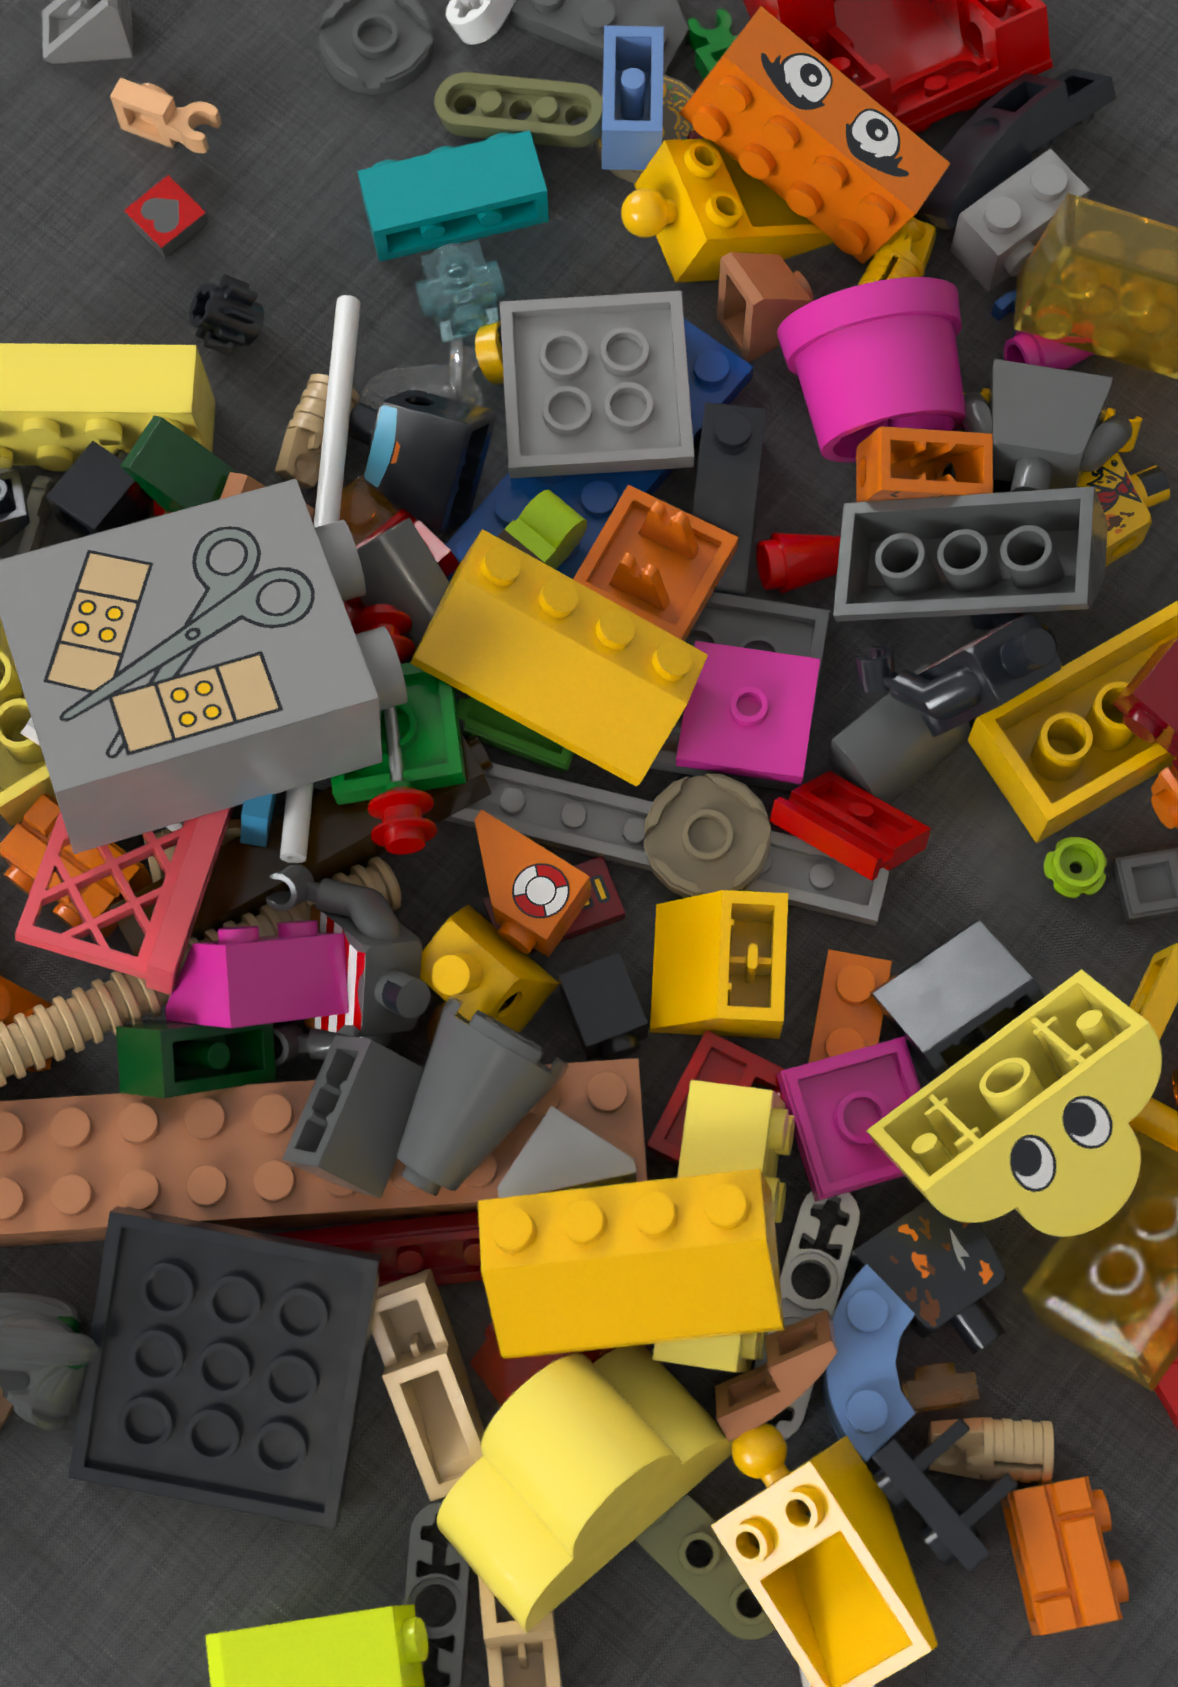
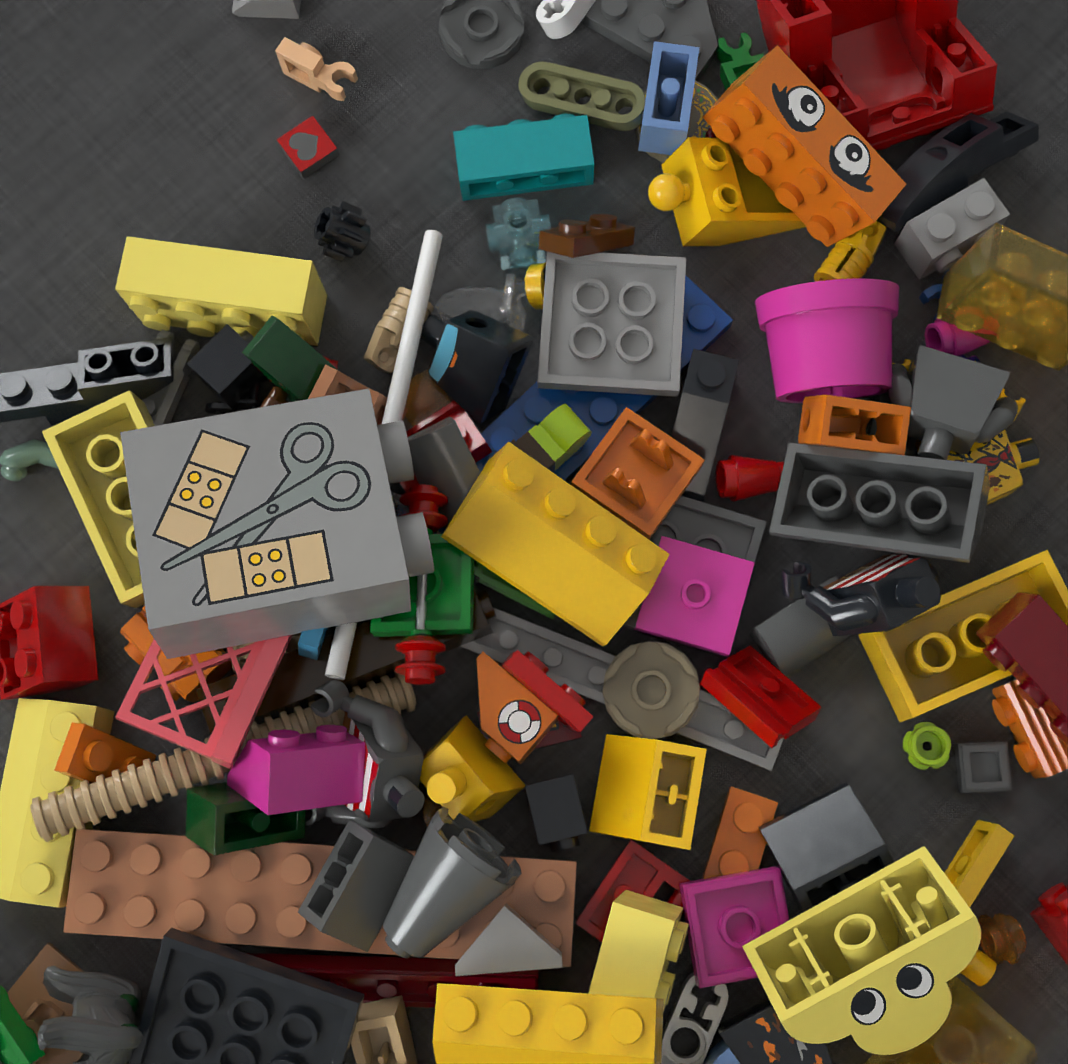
camera: 10 degrees right, 5 degrees up
nougat slope [717,252,814,363] -> none
none -> red plate [500,650,594,732]
none -> reddish brown plate [539,214,635,258]

